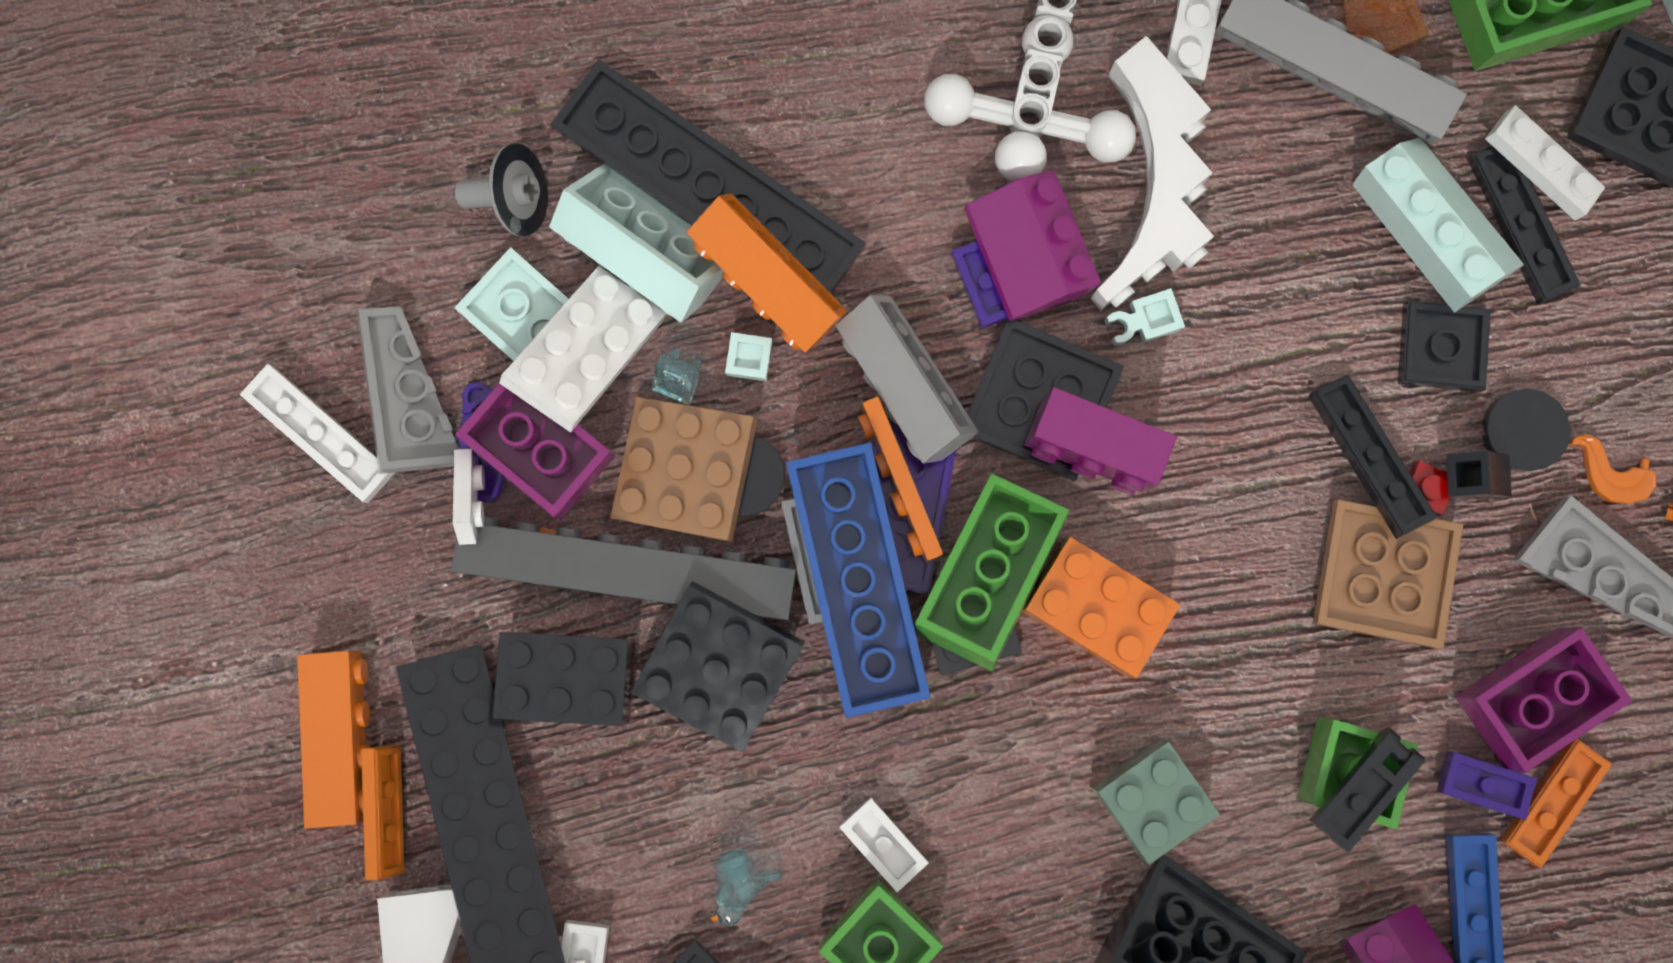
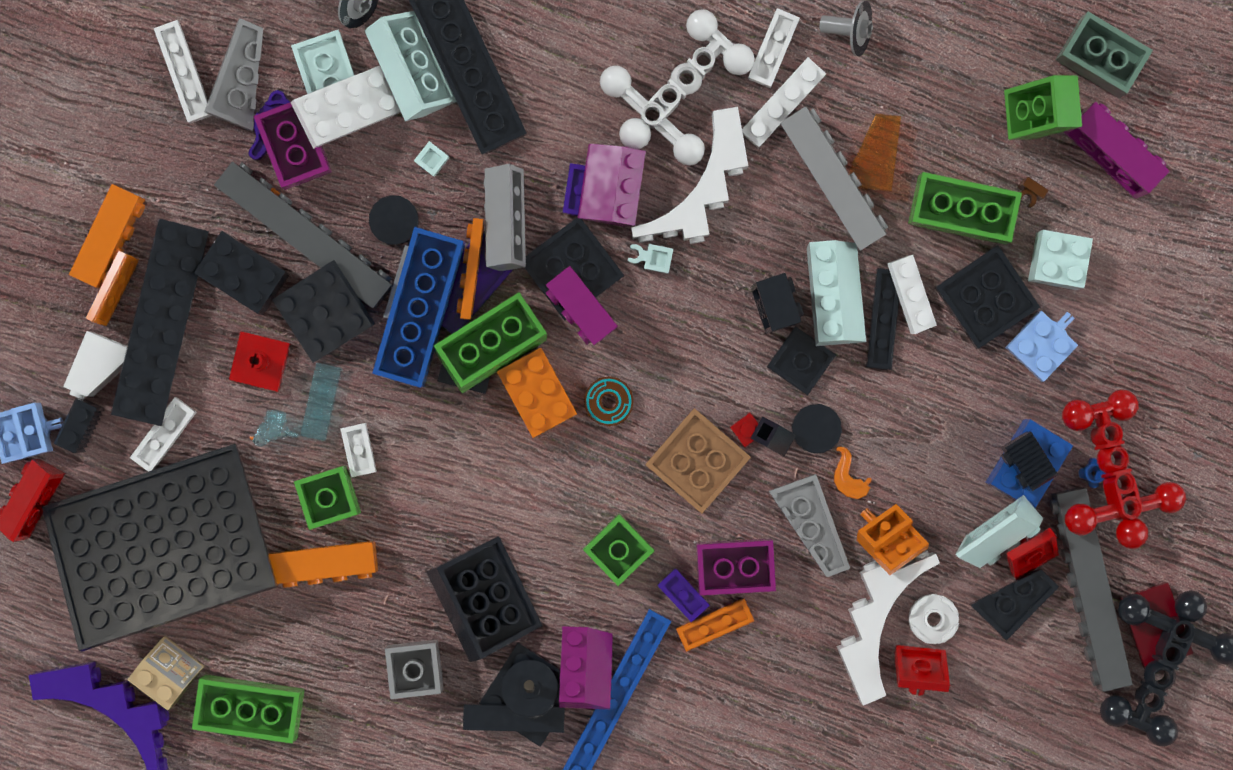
camera: 20 degrees right, 5 degrees up
white plate [452,449,485,545] -> none
medium nougat plate [610,397,758,542] -> none
clear light blue tile [651,349,702,405] -> none
orange brick [686,193,849,353] -> none
sand green brick [1090,738,1220,865] -> none
black tile [1308,374,1437,539] -> none
black plate [1309,727,1425,853] -> none
none -> red tile [229,331,291,392]
none -> clear light blue tile [300,362,342,441]
none -> reddish brown tile [584,376,634,426]
none -> black brick [750,273,804,334]

